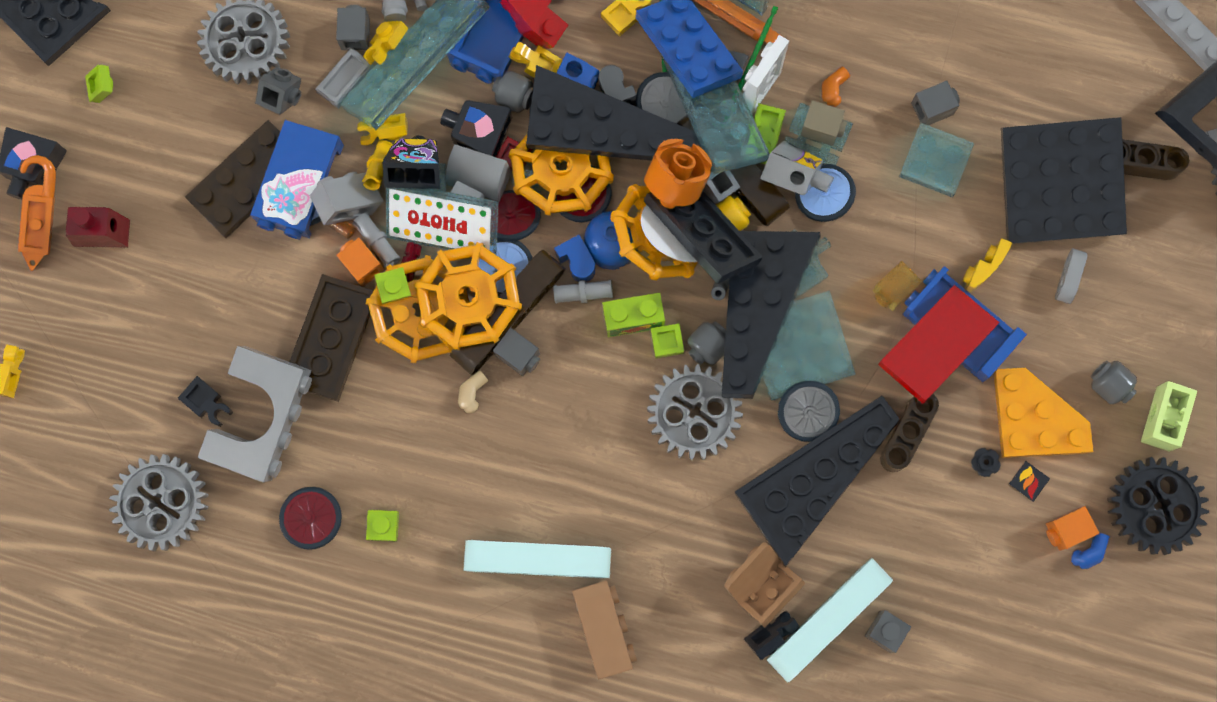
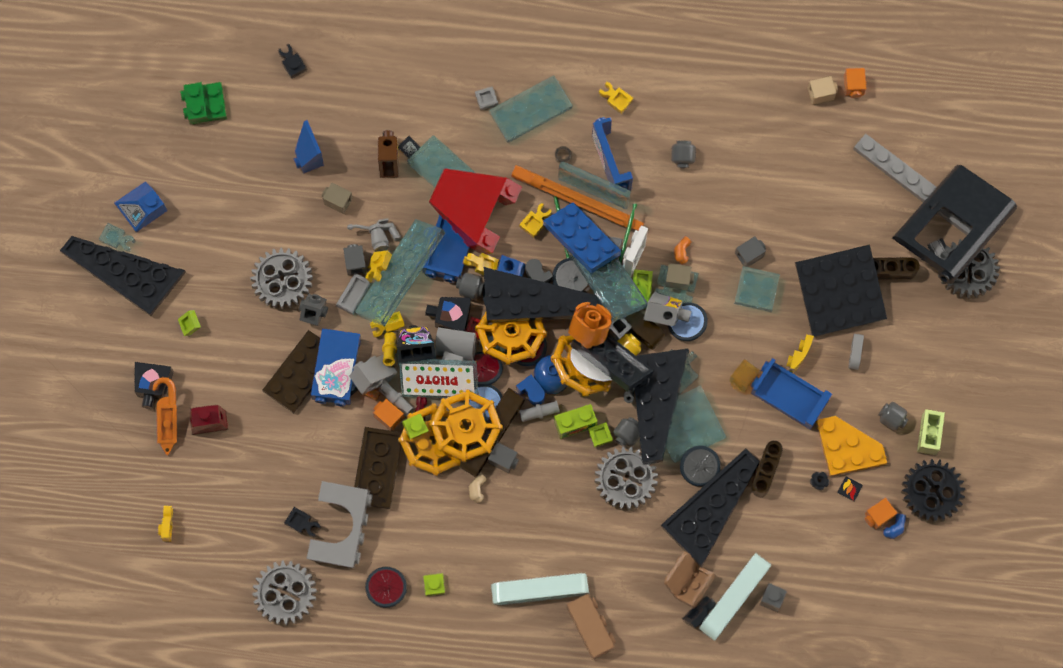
camera: 15 degrees left, 5 degrees down
red tile [878,284,1000,404] -> none

